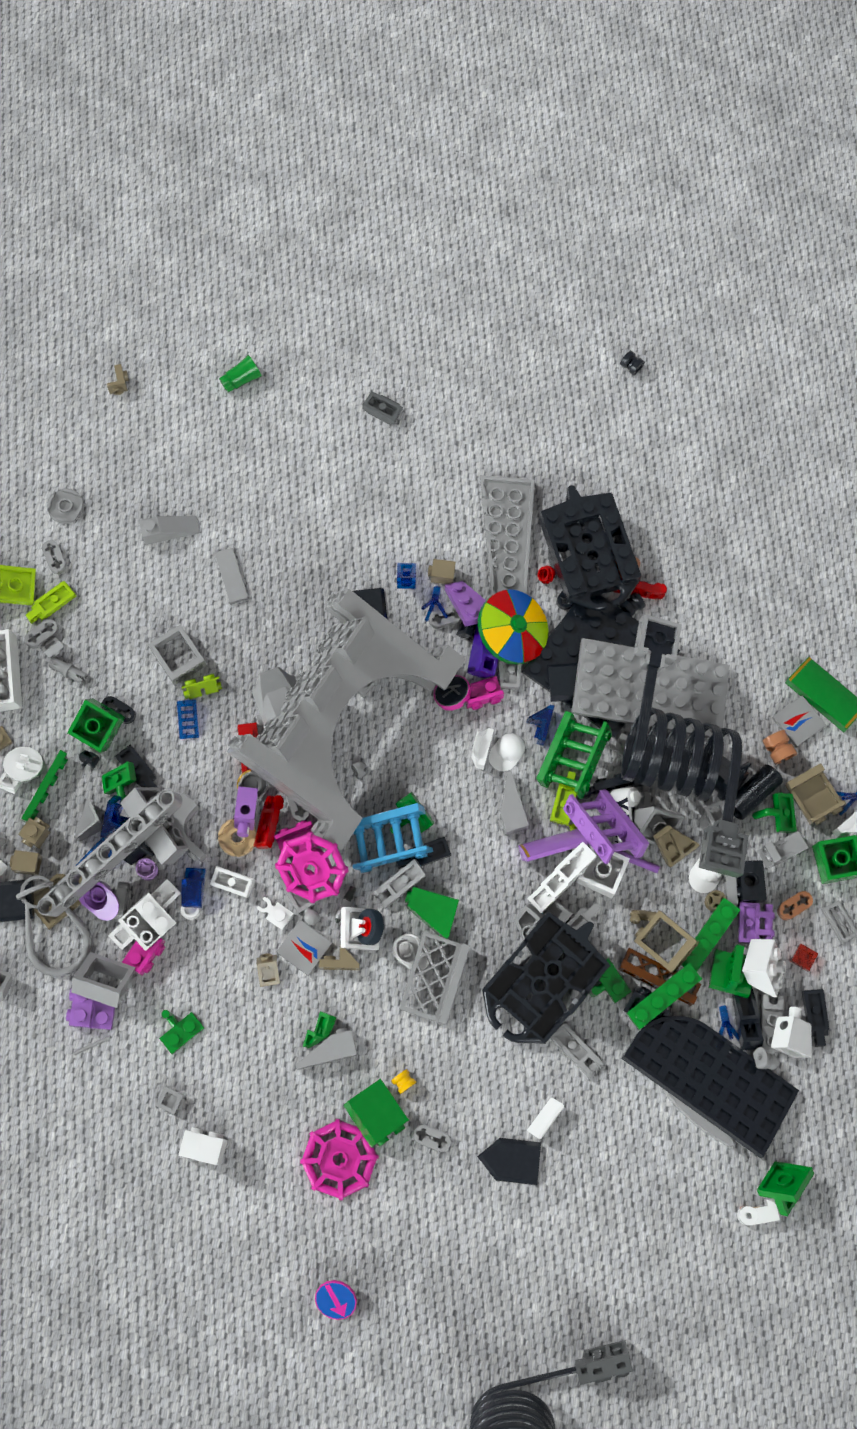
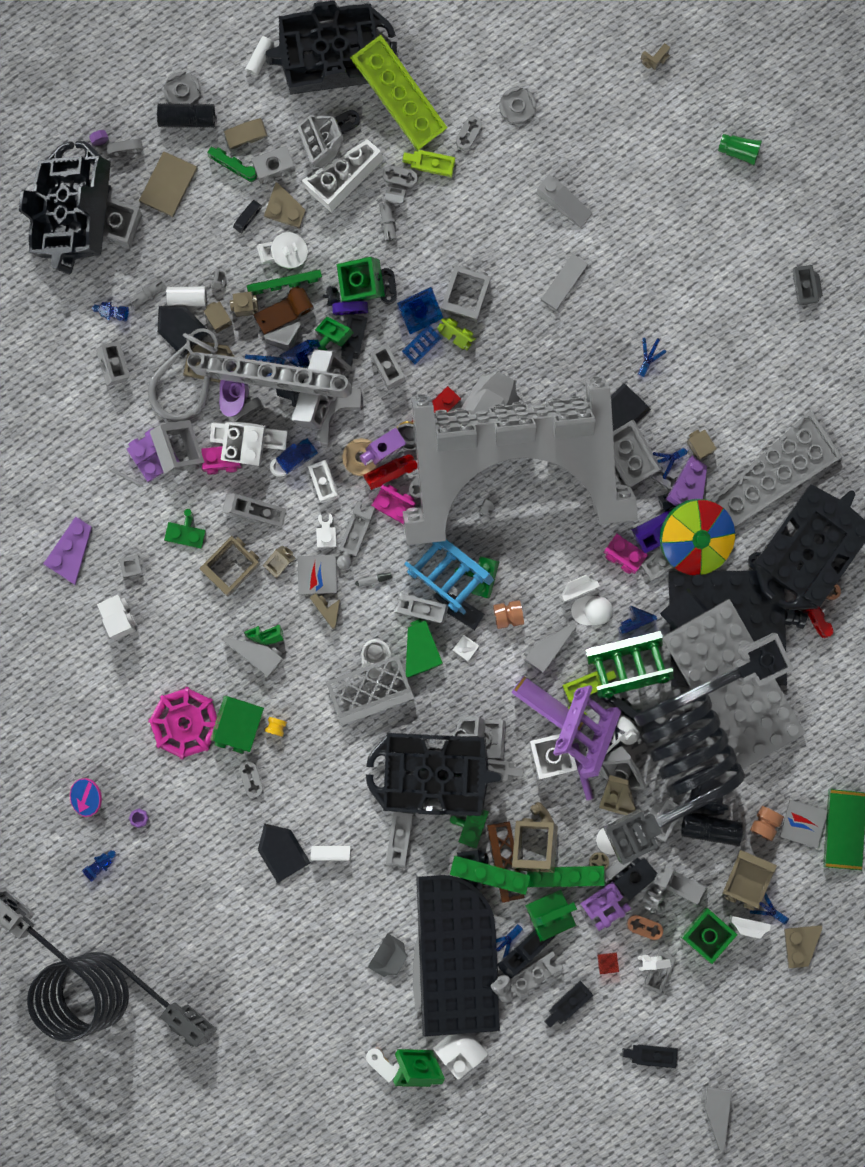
camera: 55 degrees right, 10 degrees up
lavender wheel [136,858,158,881] -> none
dark pink plate [275,832,349,903] -> none
plate [341,907,384,951] -> none
clear blue slope [397,563,416,589] -> none
tile [434,675,472,711] -> none
white slope [527,842,597,913] -> none
red plate [537,566,555,584] -> none
white slope [742,939,786,997] -> none
green plate [752,793,797,833] -> none
white torso [771,1007,812,1058] -> none
none -> medium lavender wing [43,516,92,585]
none -> clear blue piece [81,850,116,882]
none -> medium lavender tile [129,809,149,828]
none -> dark tan window [199,536,260,597]
none -> light grey slope [222,493,286,527]
none -> reddish brown door [253,286,314,335]
none -> dark purple beam [332,301,368,316]
none -> dark grey slope [368,933,408,977]
none -> light grey brick [370,344,405,390]
none -> clear blue slope [397,287,443,334]
none -> white brick [433,1033,488,1080]
none -> white tile [452,635,479,661]
none -> nougat wheel [493,600,524,629]
none -> light grey plate [613,420,662,488]
none -> clear blue plant [637,338,666,377]
none -> white plate [638,955,671,971]
none -> light grey gear [643,887,667,913]

